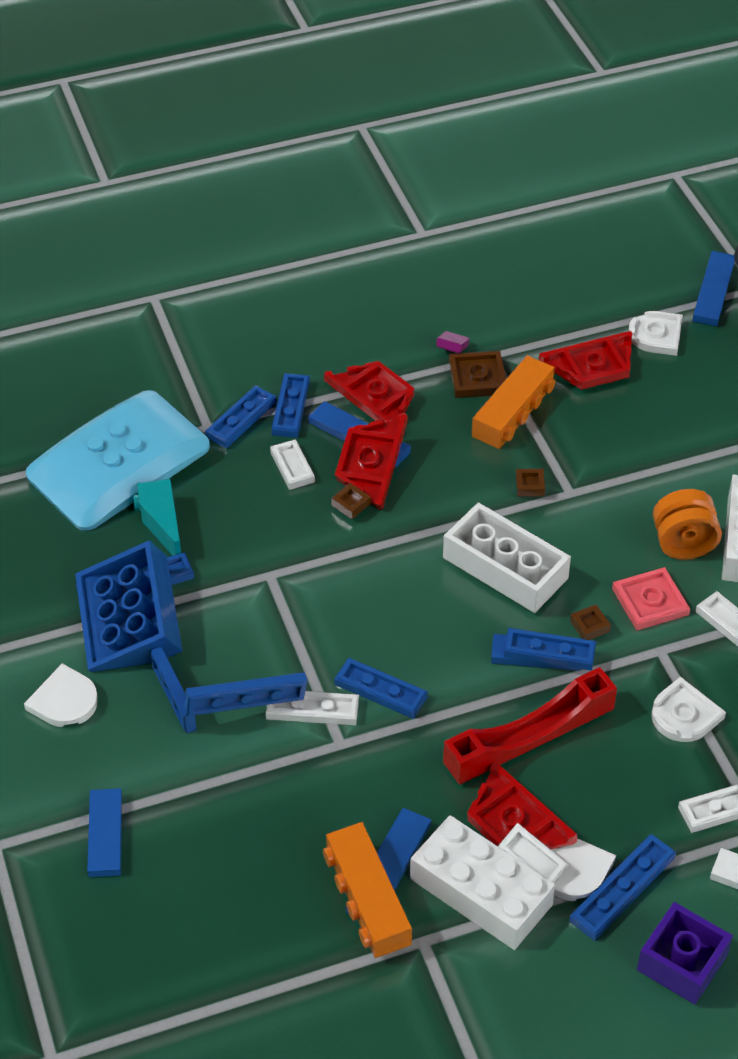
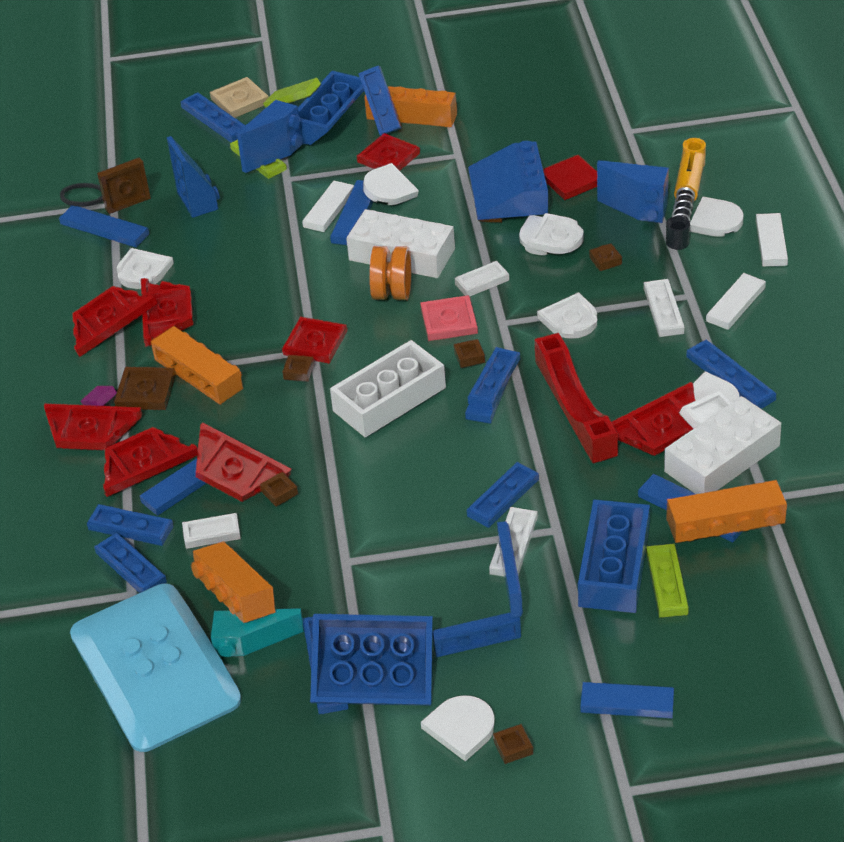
camera: 75 degrees left, 5 degrees down
dark purple brick [637,902,733,1005] -> none
none -> red wing [44,404,142,450]
none -> red wing [73,286,158,357]
none -> orange brick [191,541,275,623]
none -> red tile [282,317,347,364]
none -> reddish brown plate [493,724,533,764]
none -> blue brick [578,500,650,613]
none -> lime tile [646,544,689,618]

